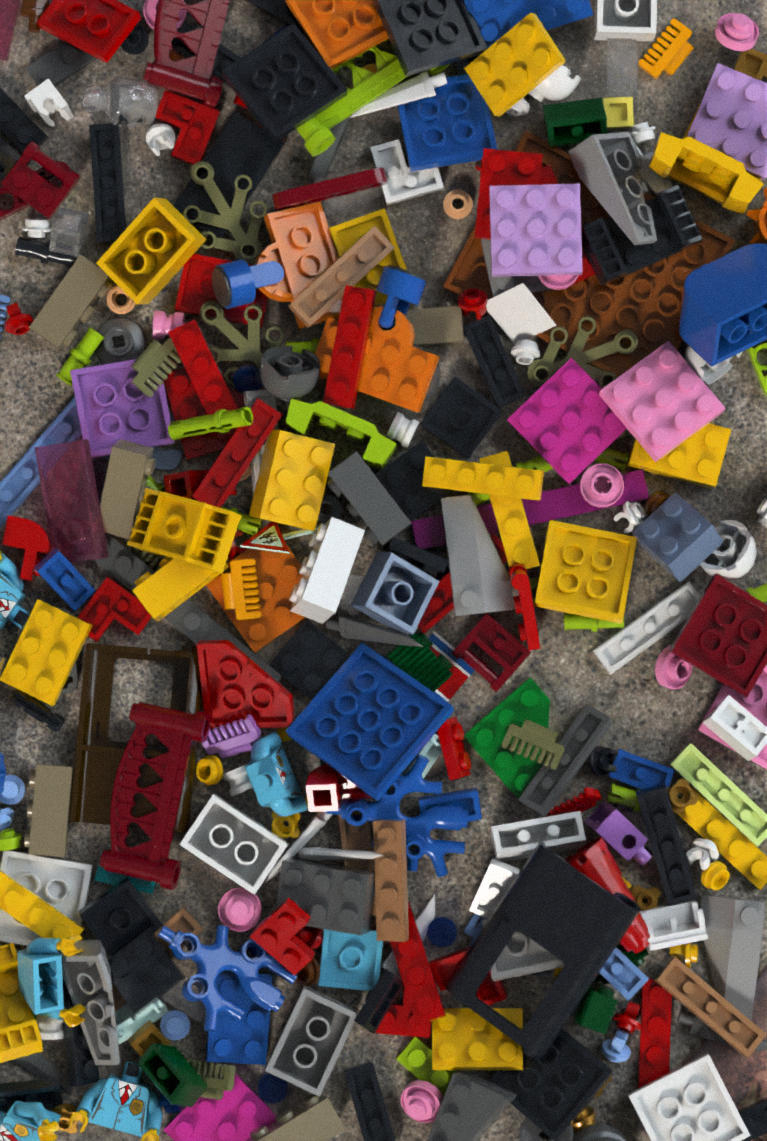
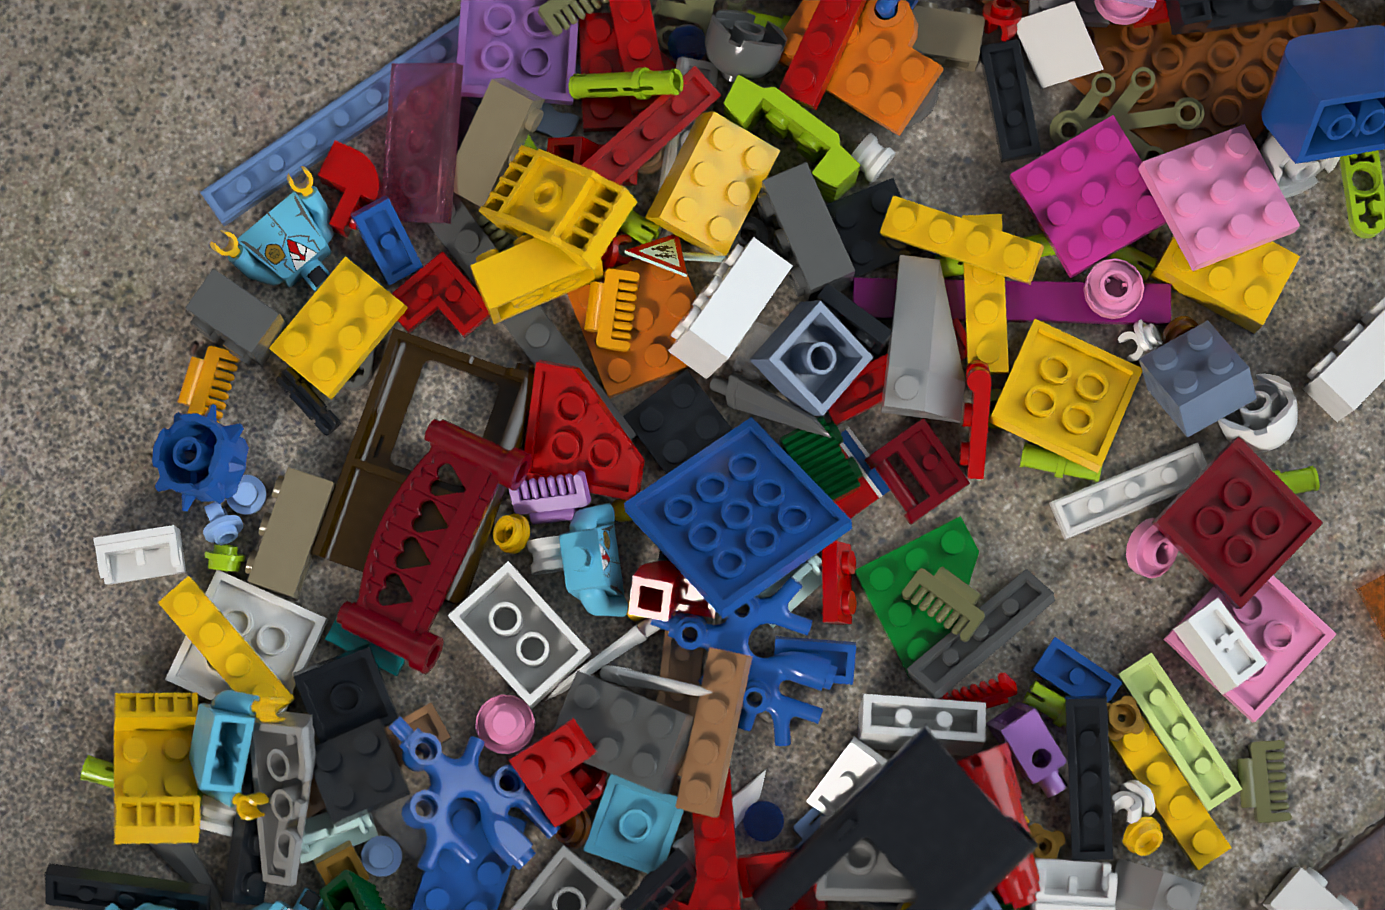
camera: 15 degrees right, 5 degrees down
yellow plate [271,811,301,839] -> none
black plate [420,376,503,460] -> none
white plate [511,340,540,365] -> none
black plate [588,746,618,776] -> none

